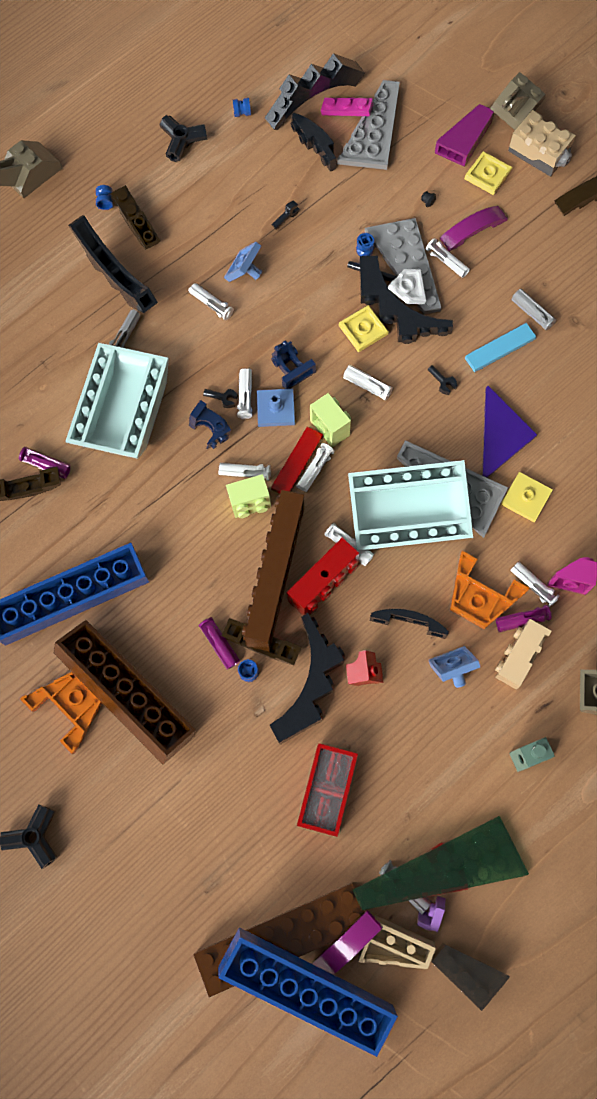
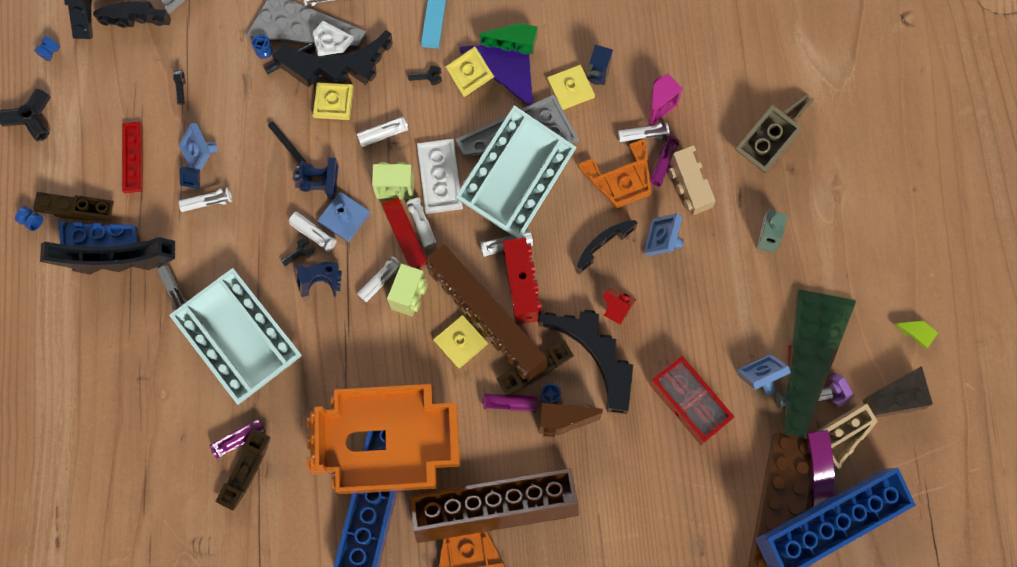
camera: 55 degrees left, 0 degrees up
none -> blue wing [58,221,139,247]
none -> red tile [122,122,143,194]
none -> dark blue tile [180,166,200,189]
none -> black bar [268,121,306,164]
none -> orange panel [307,384,460,494]
none -> white tile [417,139,463,214]
none -> light yellow plate [433,315,488,369]
none -> light yellow plate [445,47,494,97]
none -> green slope [480,23,538,54]
none -> reddish brown slope [539,403,603,438]
none -> dark blue brick [587,44,613,85]
none -> medium blue tile [736,354,791,395]
none -> lime slope [894,321,938,348]

